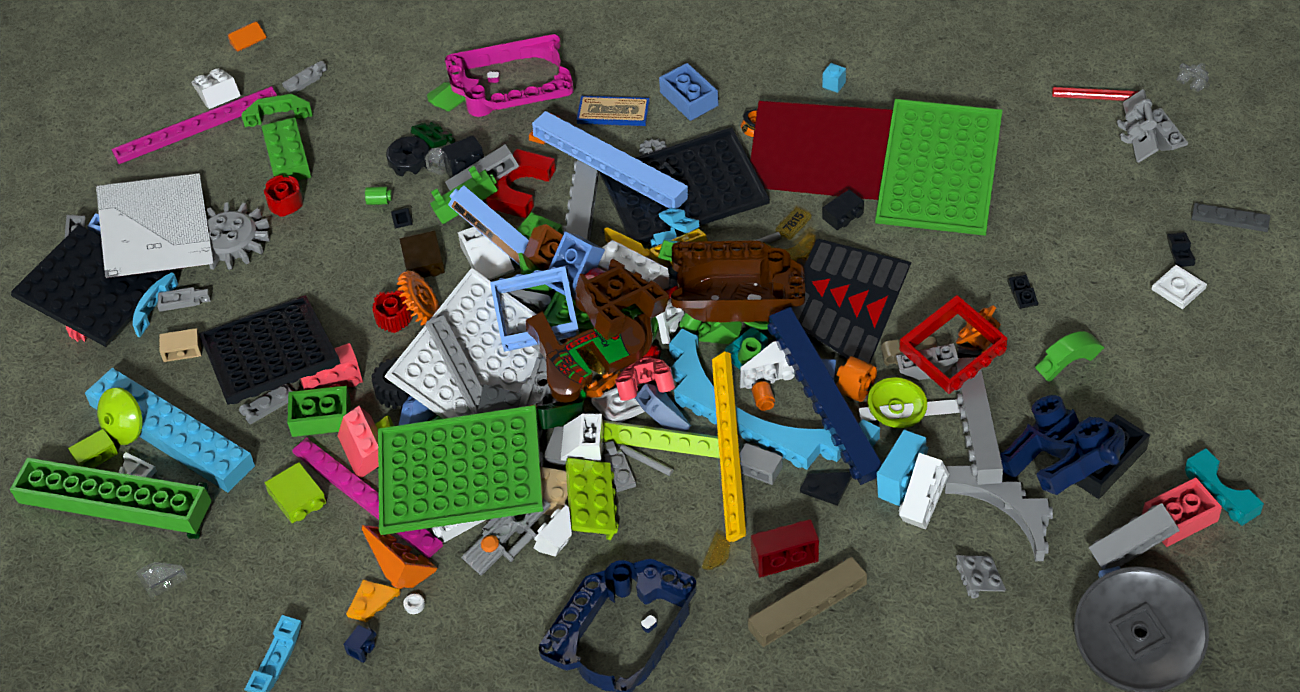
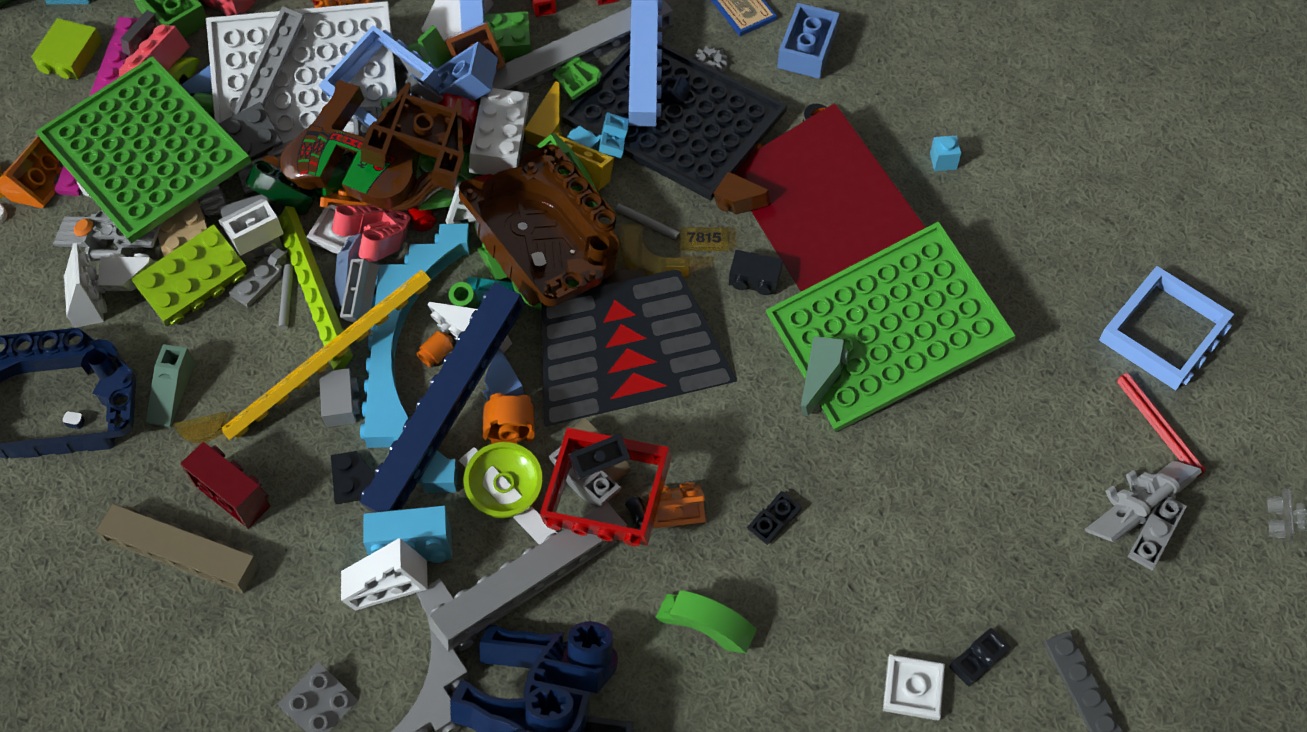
camera: 50 degrees right, 10 degrees up
none -> white slope [64,243,107,328]
none -> dark grey plate [121,10,157,56]
none -> sand green slope [146,344,195,428]
none -> light grey piece [340,259,379,323]
none -> dark grey plate [405,74,444,104]
none -> bright green slope [552,57,602,100]
none -> black brick [568,433,631,479]
none -> reddish brown slope [714,172,770,214]
none -> sand green slope [801,336,849,416]
none -> light blue window [1099,266,1234,390]

